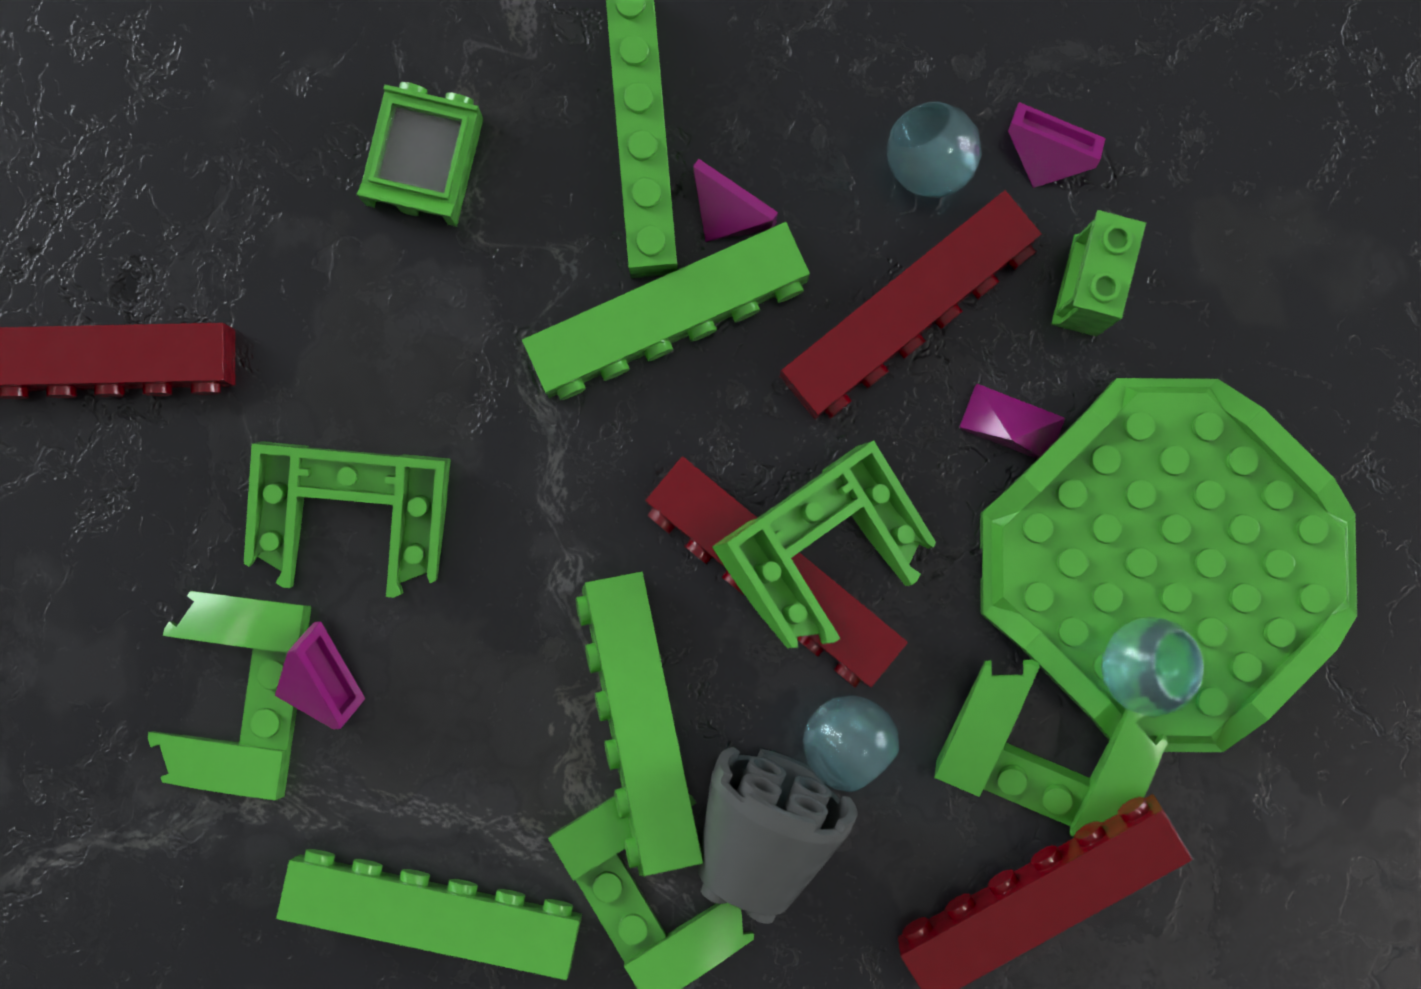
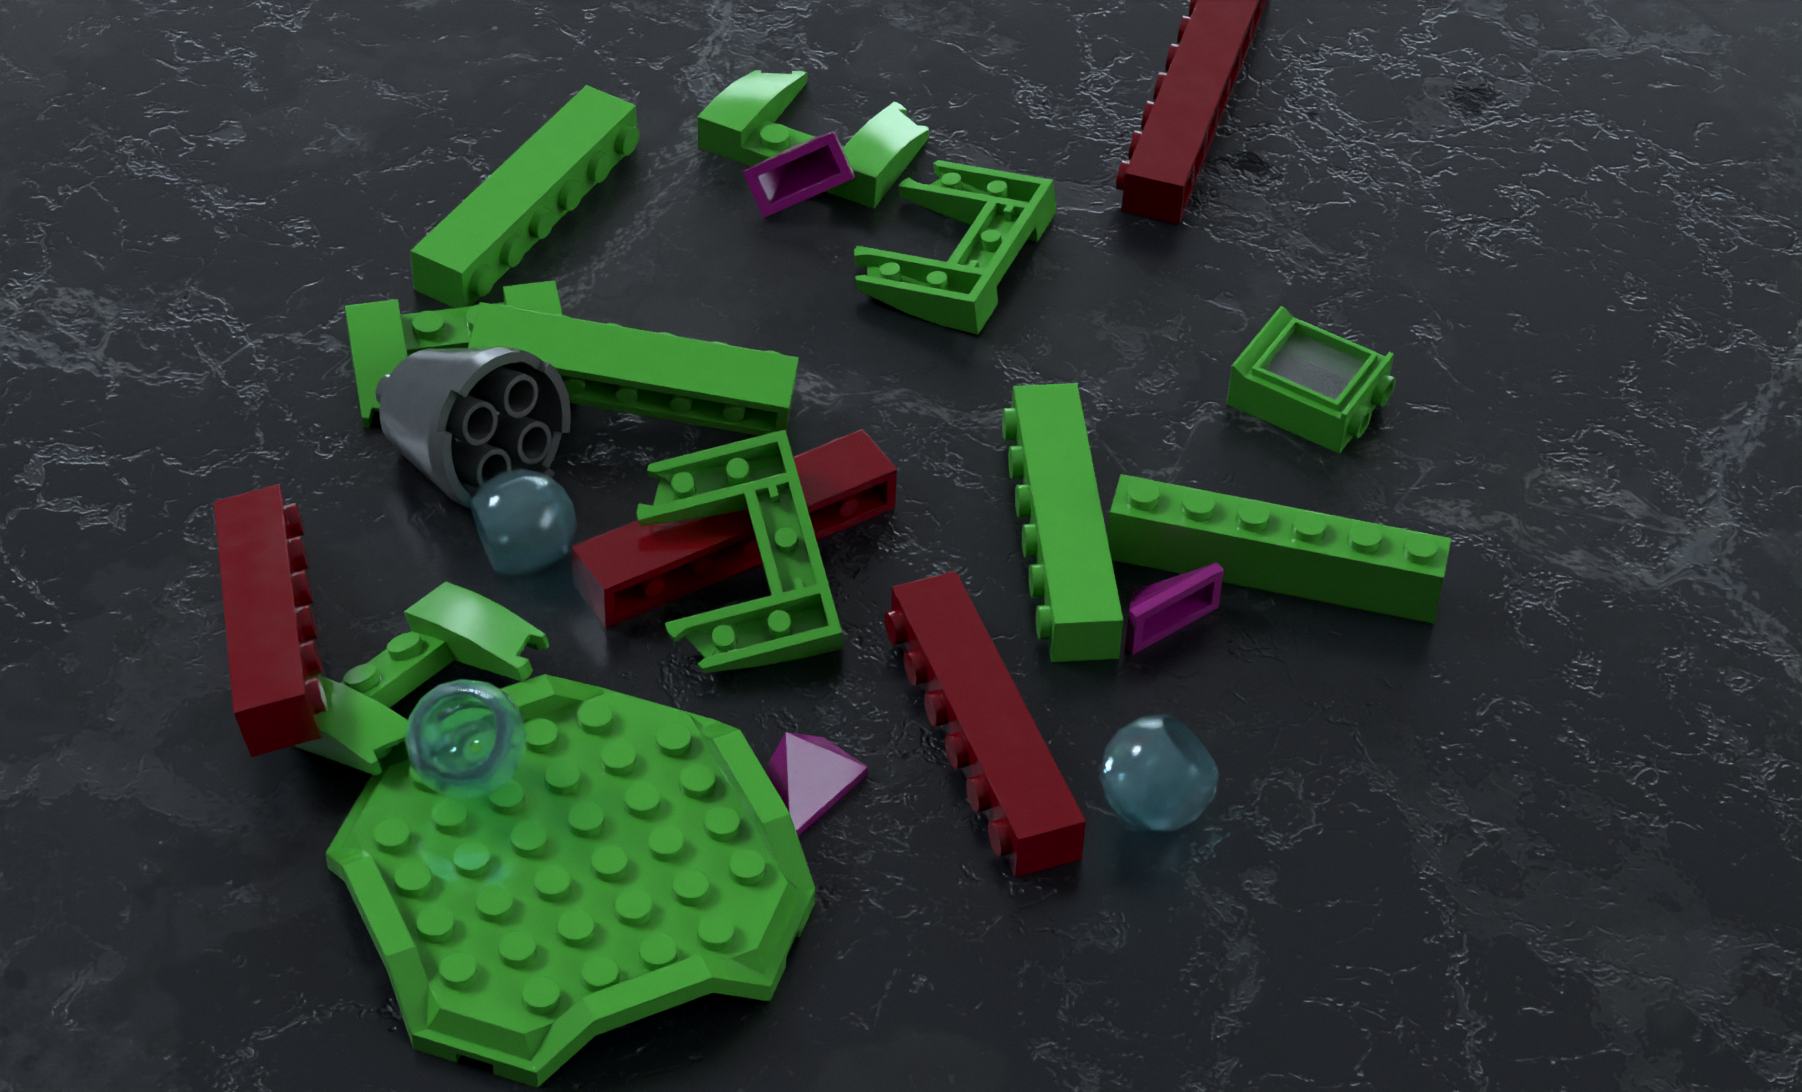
camera: 110 degrees right, 40 degrees down
magenta slope [1008,102,1106,188] -> none
bright green window [1051,210,1146,337] -> none

